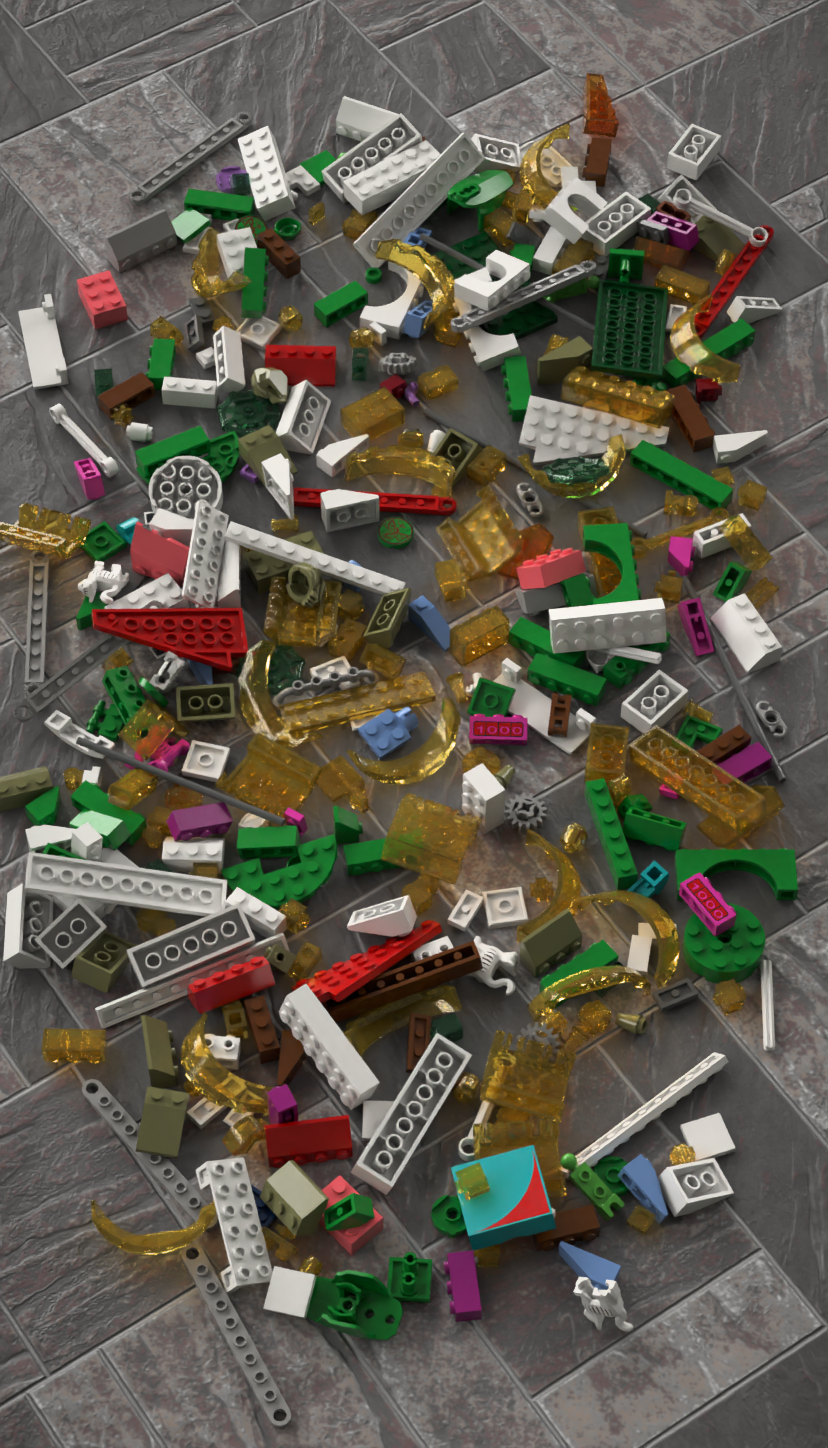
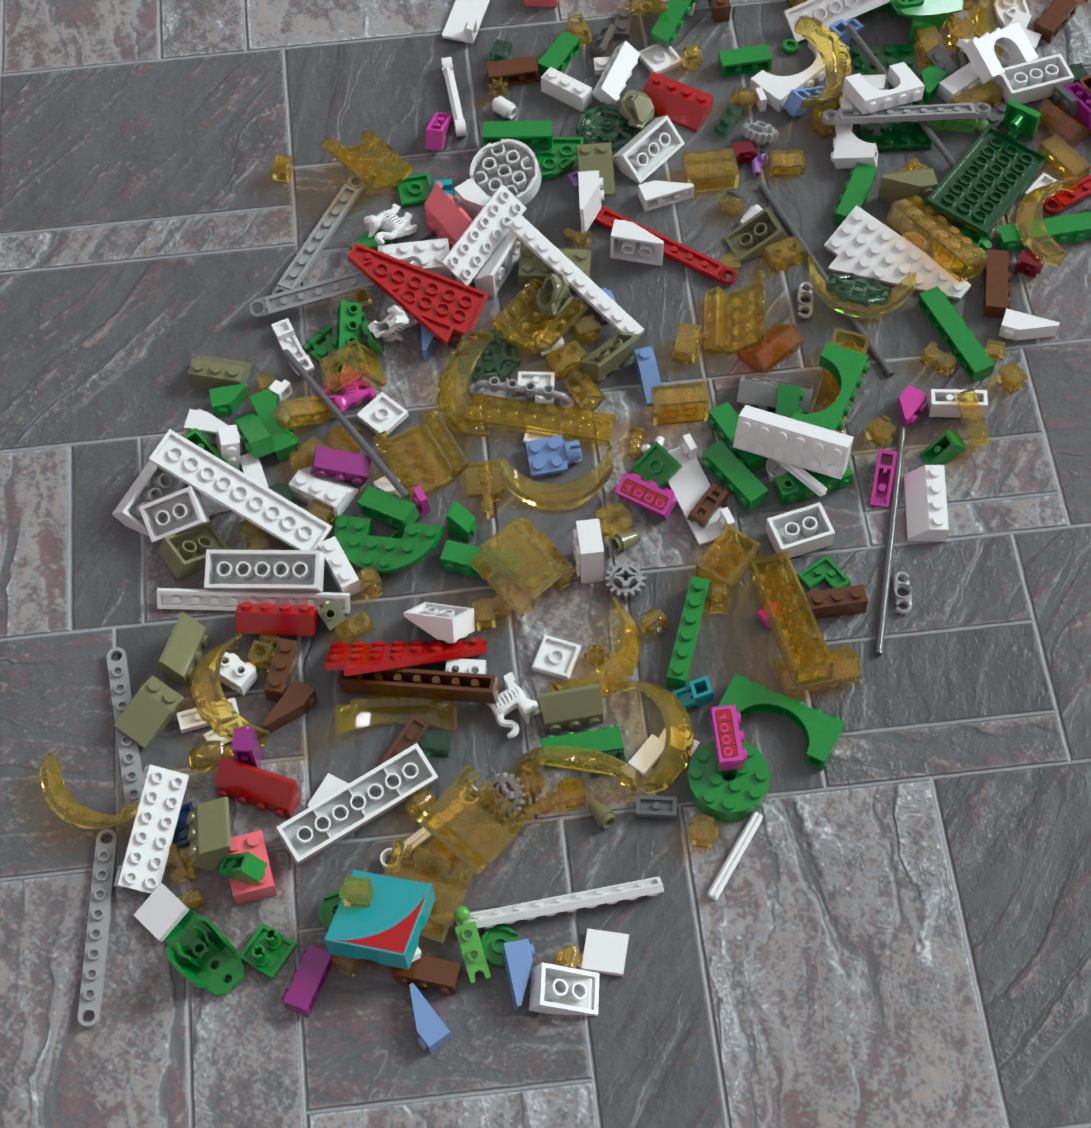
camera: 30 degrees right, 5 degrees up
clear yellow brick [42,1028,107,1063] -> none
olive slope [176,683,236,723] -> none
clear yellow gear [212,316,234,332] -> none
white brick [279,984,380,1110] -> none
clear yellow windscreen [344,445,455,496] -> none
green tile [378,517,414,549] -> none
white plate [447,890,484,931] -> none
coral brick [516,548,586,589] -> none
white animal [573,1277,633,1332] -> none
green bracket [618,794,653,819] -> none
green brick [622,807,687,851] -> none
clear yellow plate [626,1205,656,1235] -> none
clear yellow piece [630,507,729,559] -> none
clear yellow pin [683,698,714,723] -> none
magenta brick [711,742,773,795] -> none
clear yellow tile [745,577,779,610] -> none

